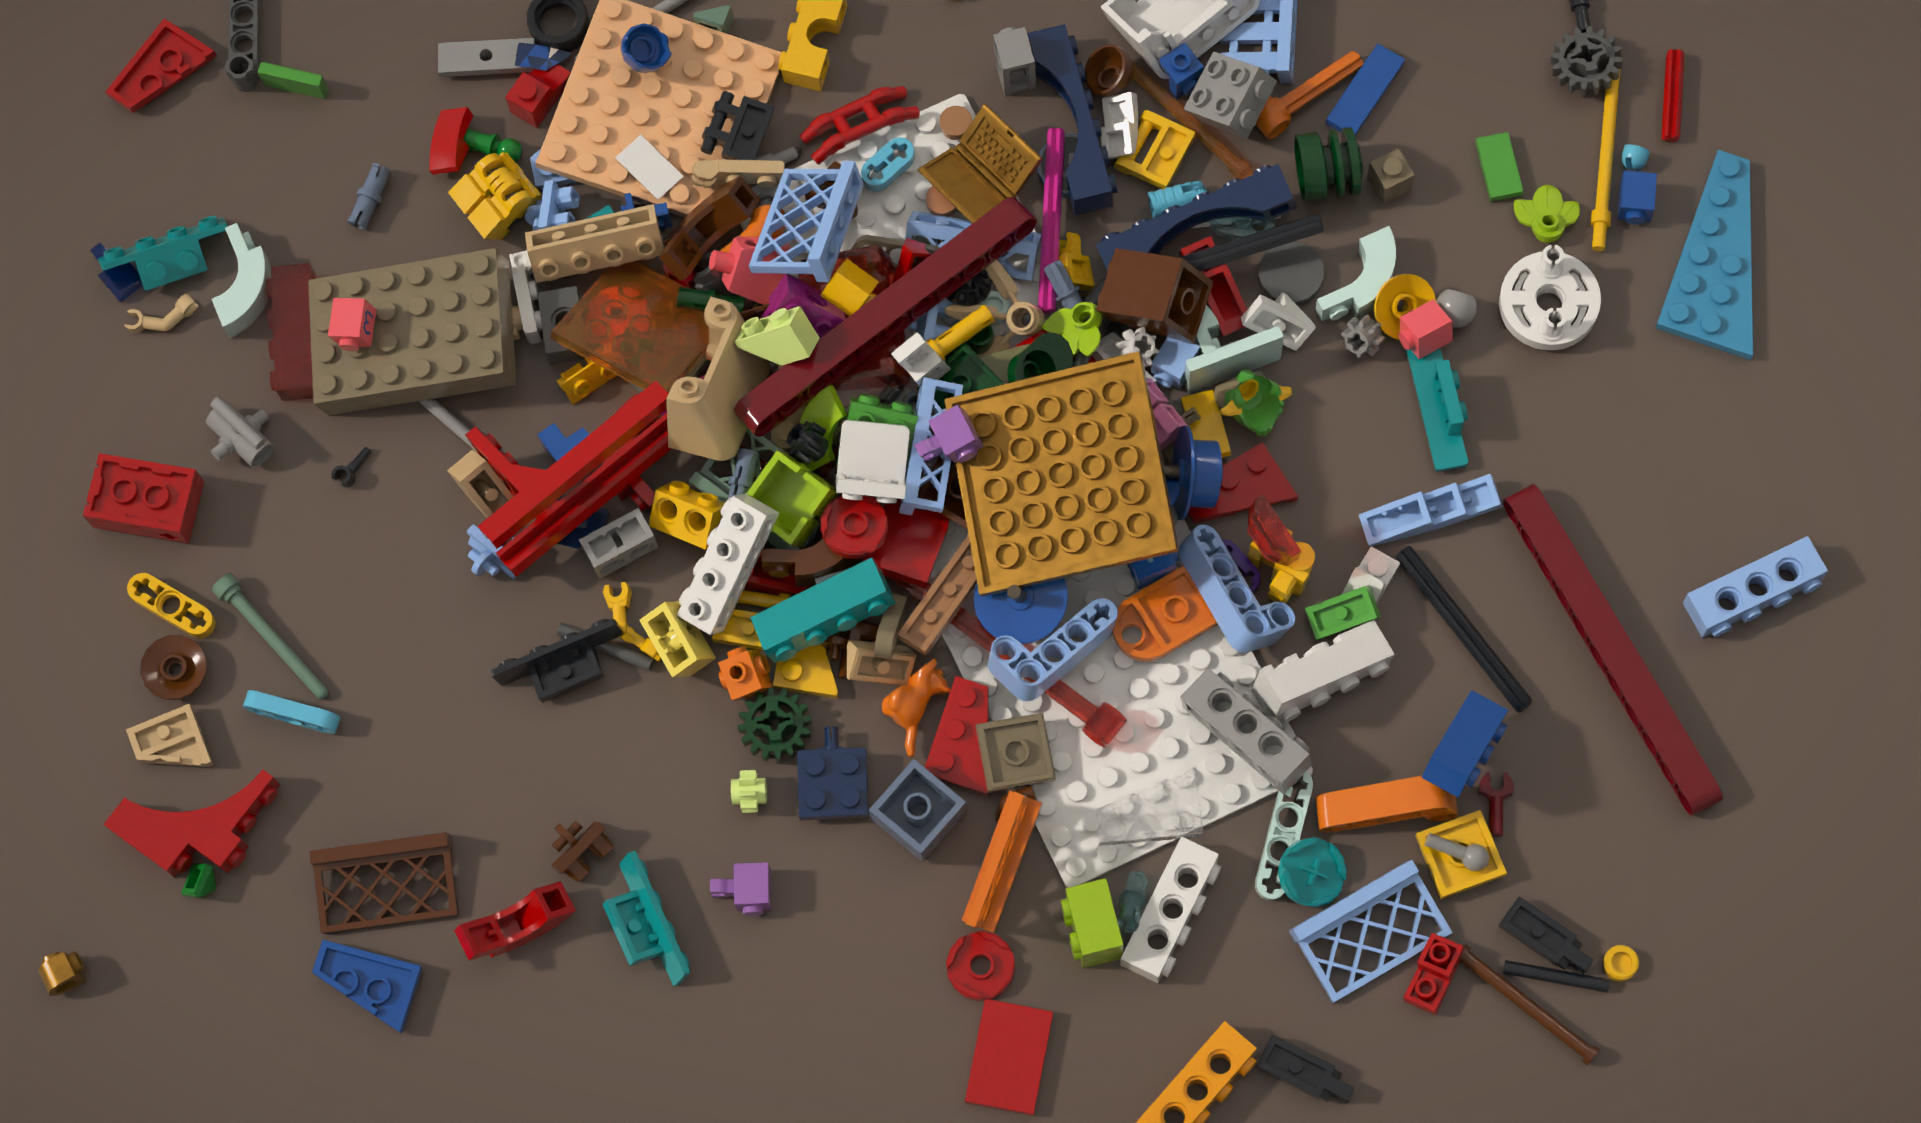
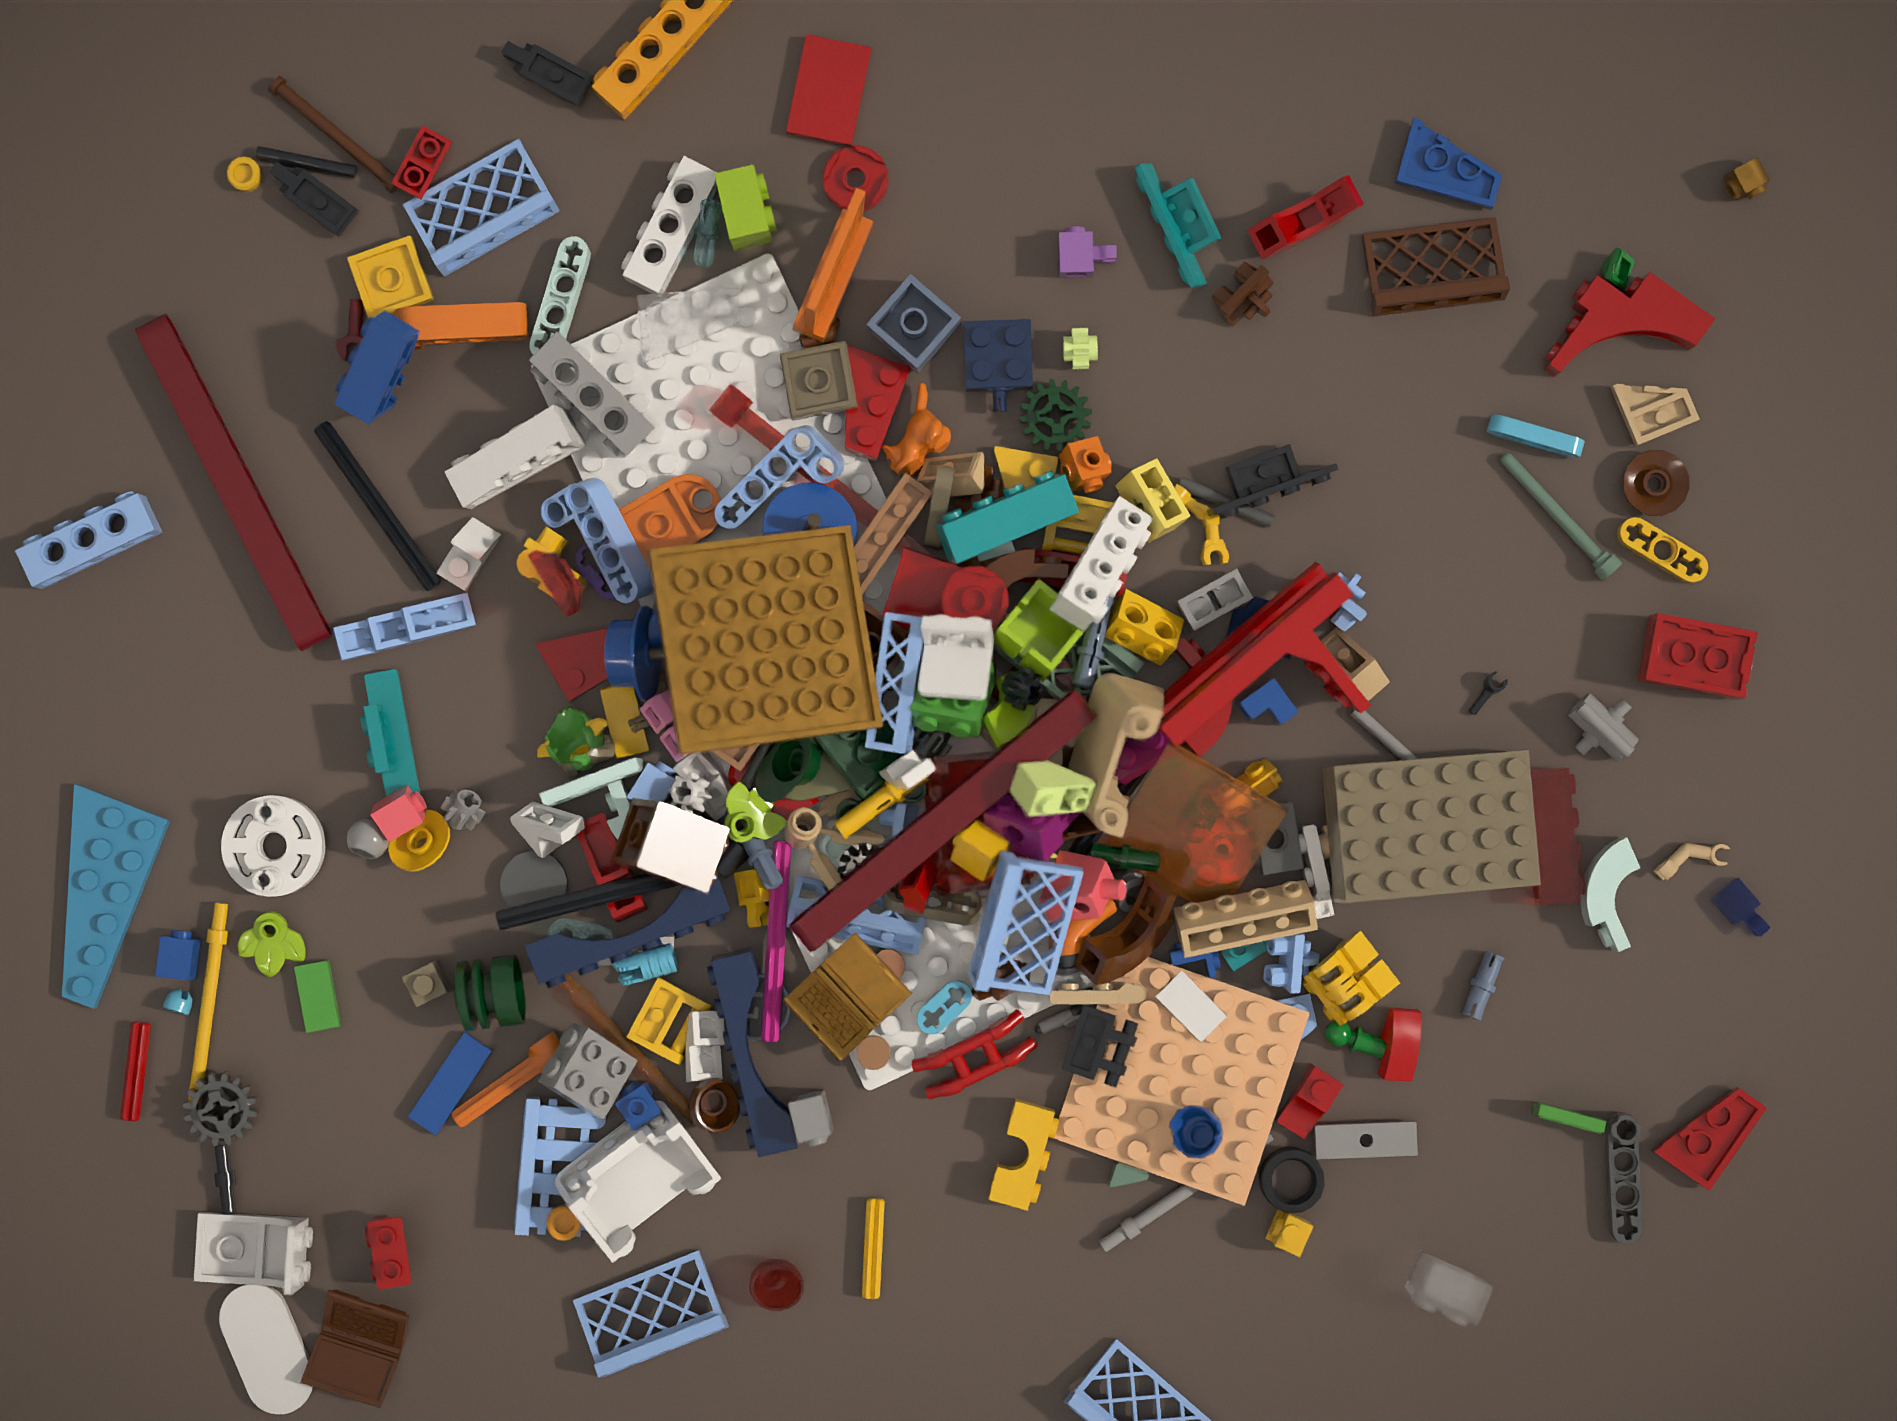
camera: 175 degrees right, 15 degrees up
teal bracket [98,216,228,291] -> none
coral brick [328,298,377,351] -> none
dark blue sticker [515,43,571,71] -> none
medium lavender brick [914,404,984,463] -> none
teal tile [1278,837,1347,907] -> none
bright green plate [1305,585,1381,640] -> none
light aqua arch [1315,226,1396,322] -> none
light grey bar [1425,833,1489,872] -> none

